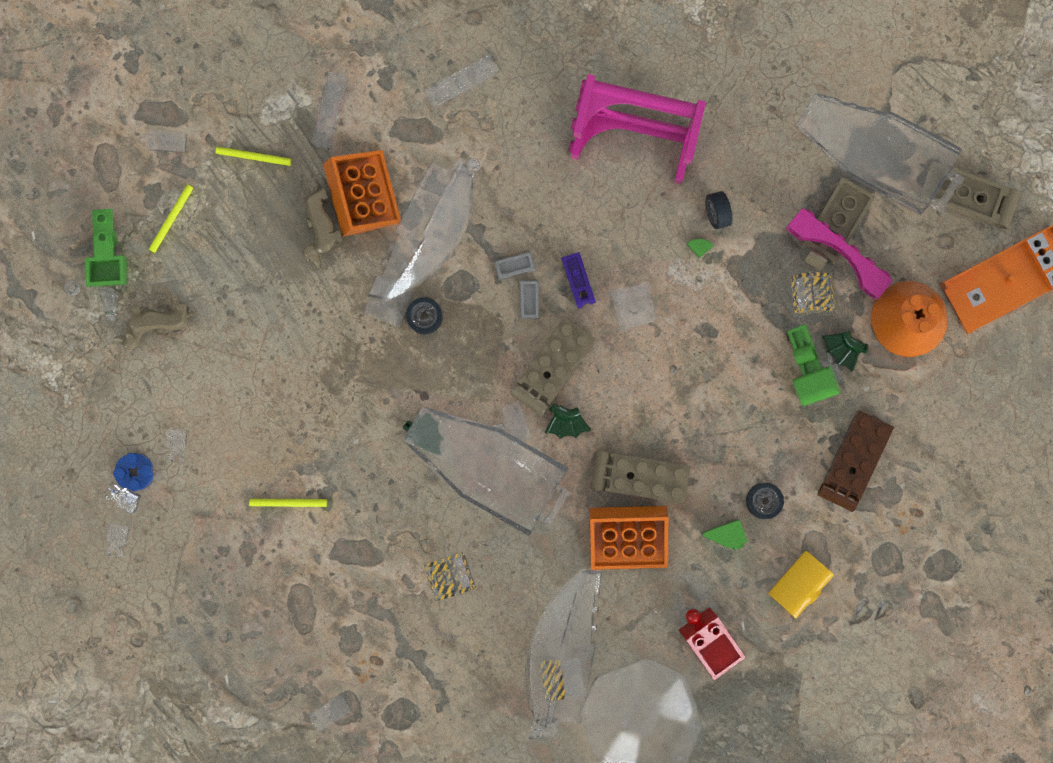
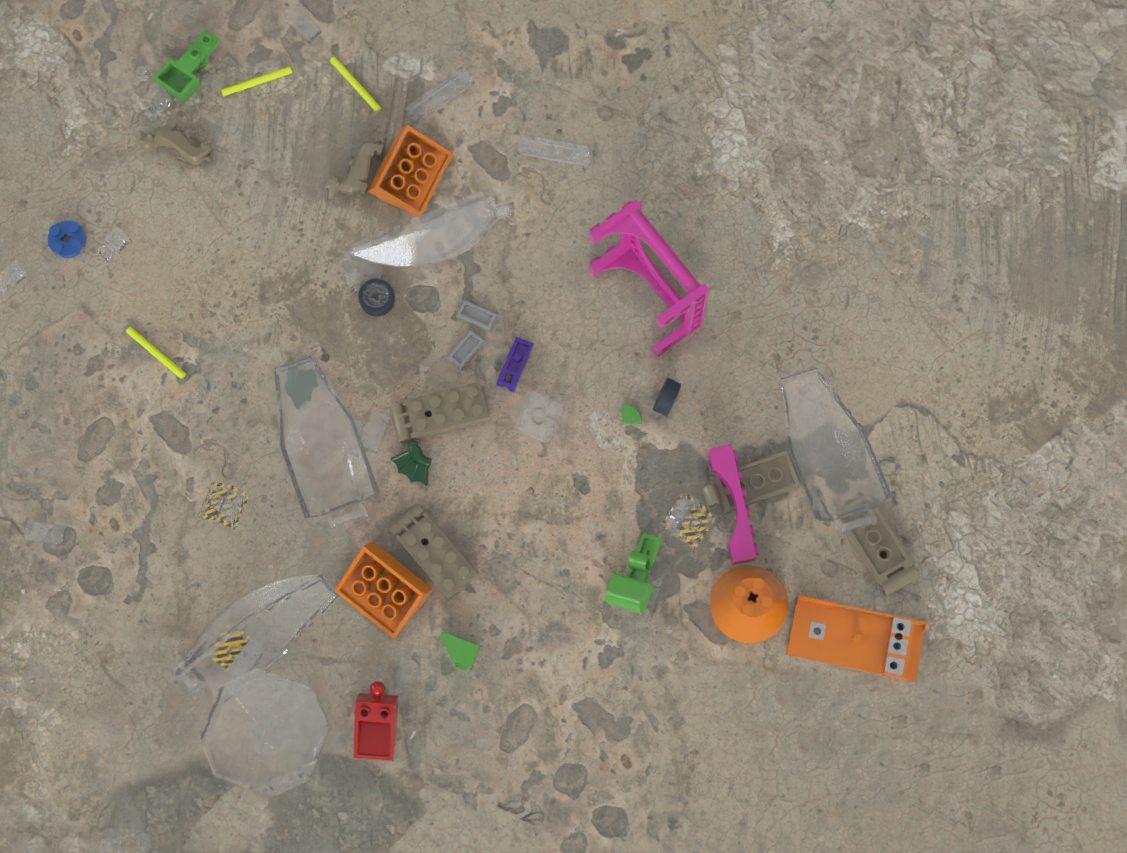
camera: 40 degrees right, 10 degrees down
clear plate [105,485,141,514] -> none
wheel [746,483,784,519] -> none
yellow panel [768,551,834,619] -> none
reddish brown hinge [817,410,894,513] -> none
dark green arm [822,330,869,372] -> none

